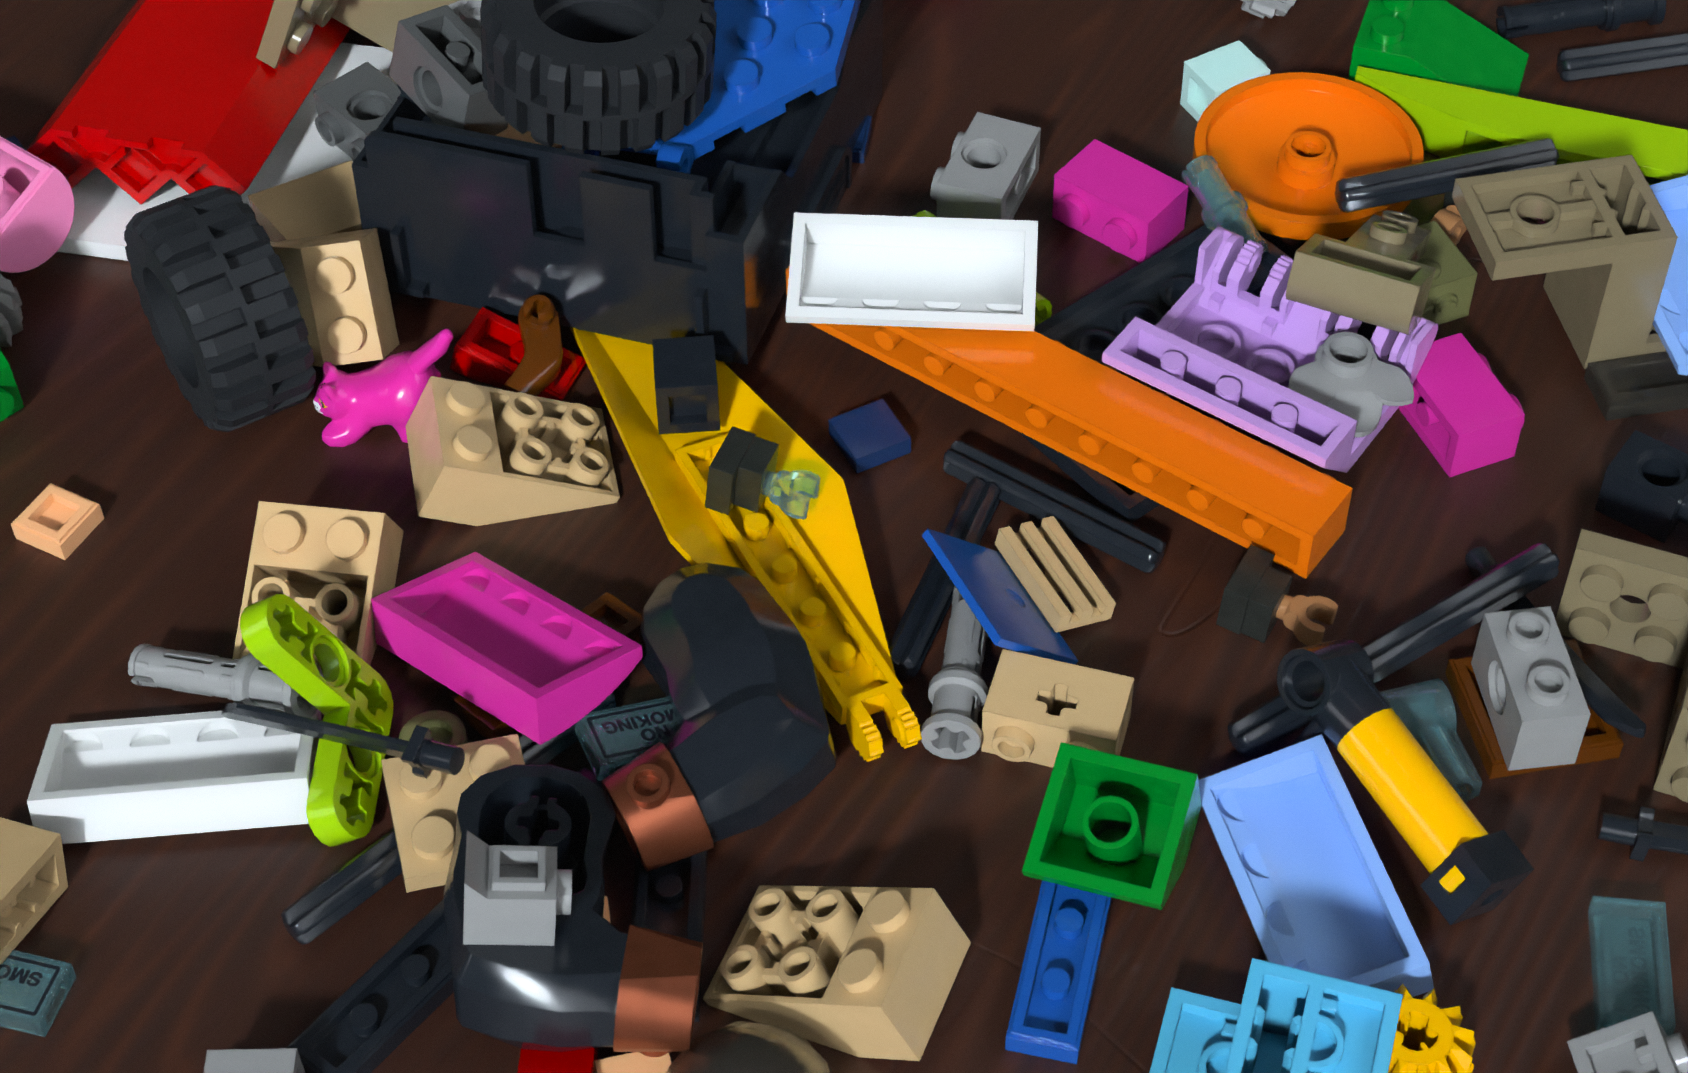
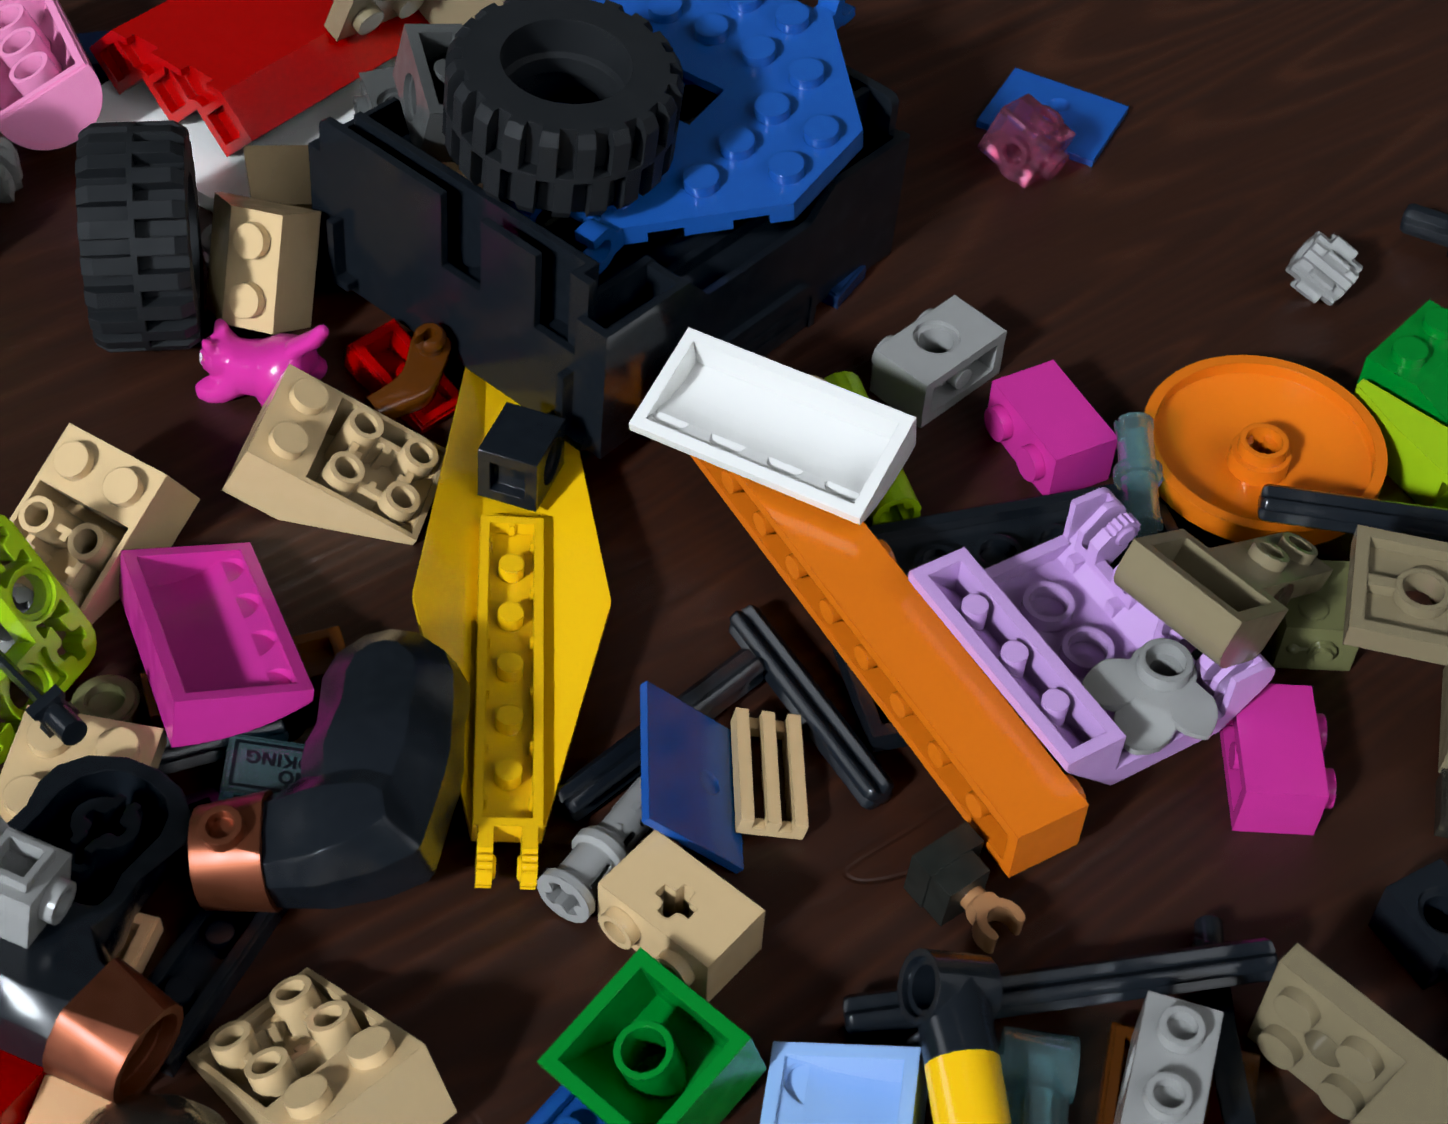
camera: 20 degrees right, 0 degrees up
pearl dark grey piece [705,426,821,519] -> none
dark blue tile [828,399,911,474] -> none
light aqua brick [1180,40,1271,122] -> none

